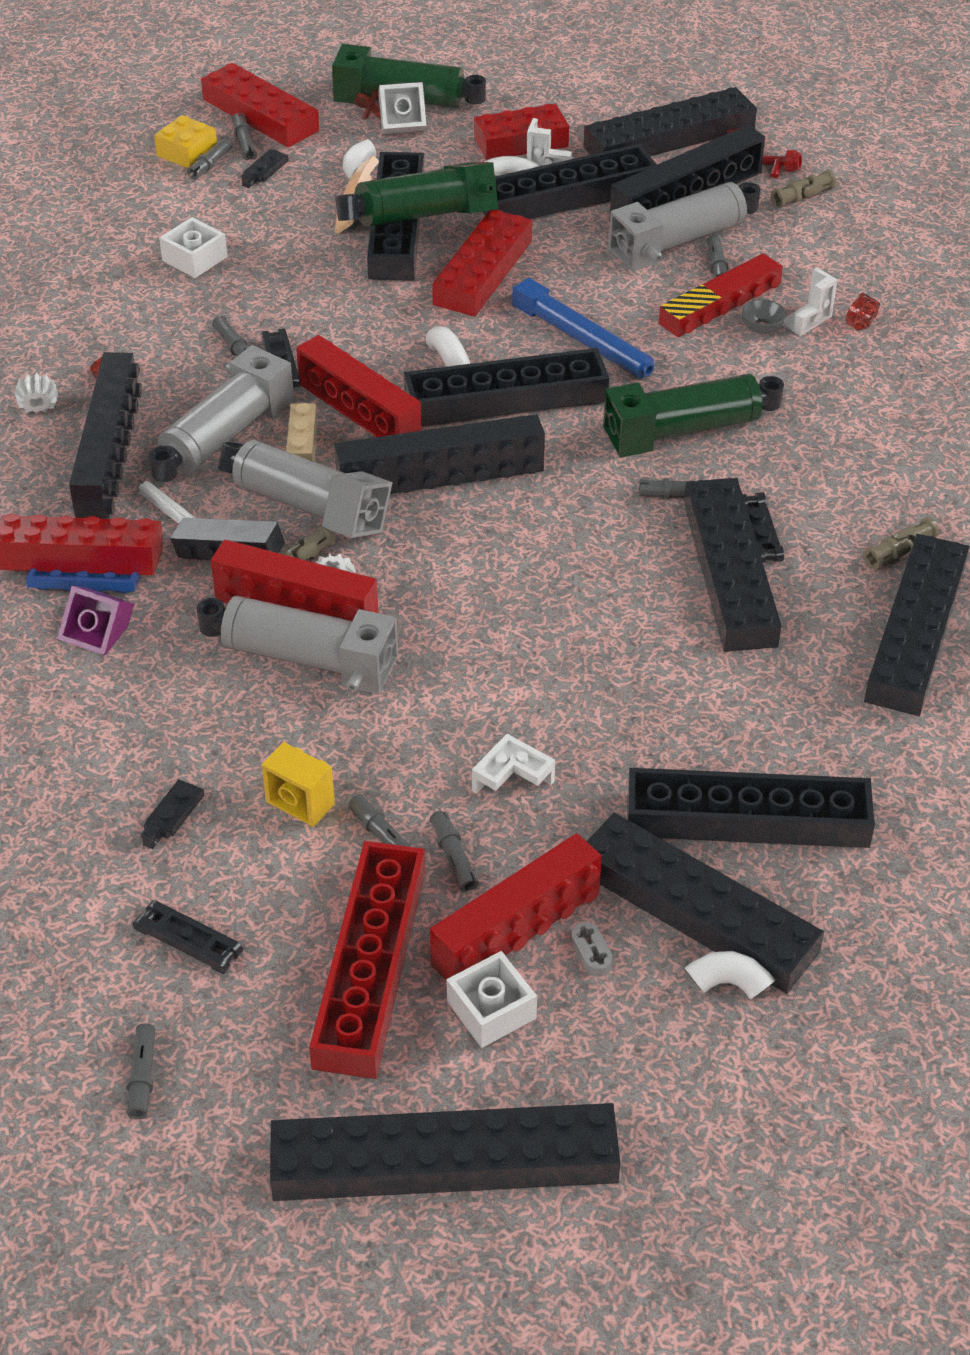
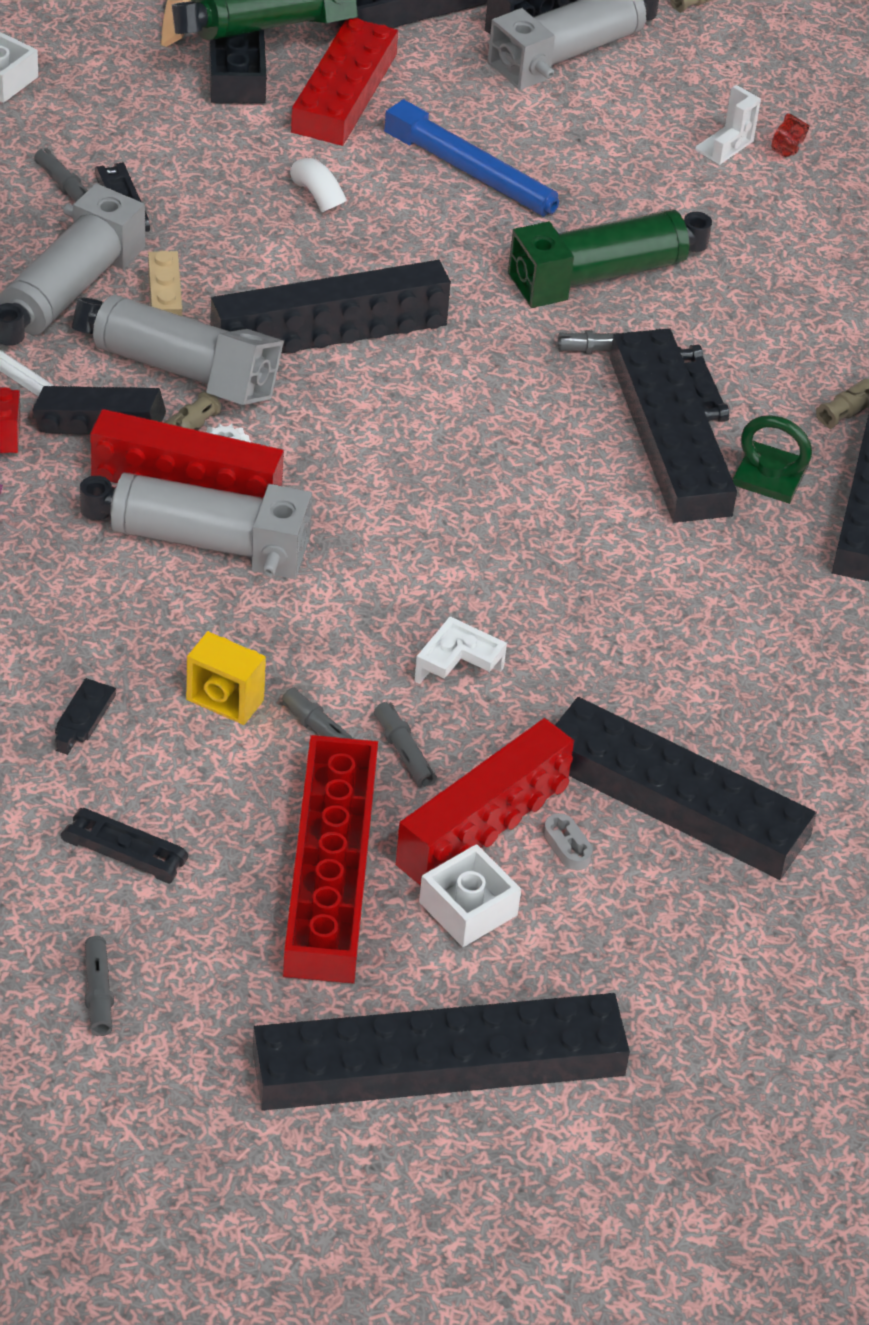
camera: 10 degrees left, 0 degrees up
red brick [296,334,422,437] -> none
black brick [404,348,610,426] -> none
black brick [627,767,875,848] -> none
red brick [659,253,783,337] -> none
white cylinder [685,951,775,1000] -> none
dark grey pin [707,235,729,278] -> none
dark grey piece [742,299,786,334] -> none
none -> dark green tile [733,415,812,504]

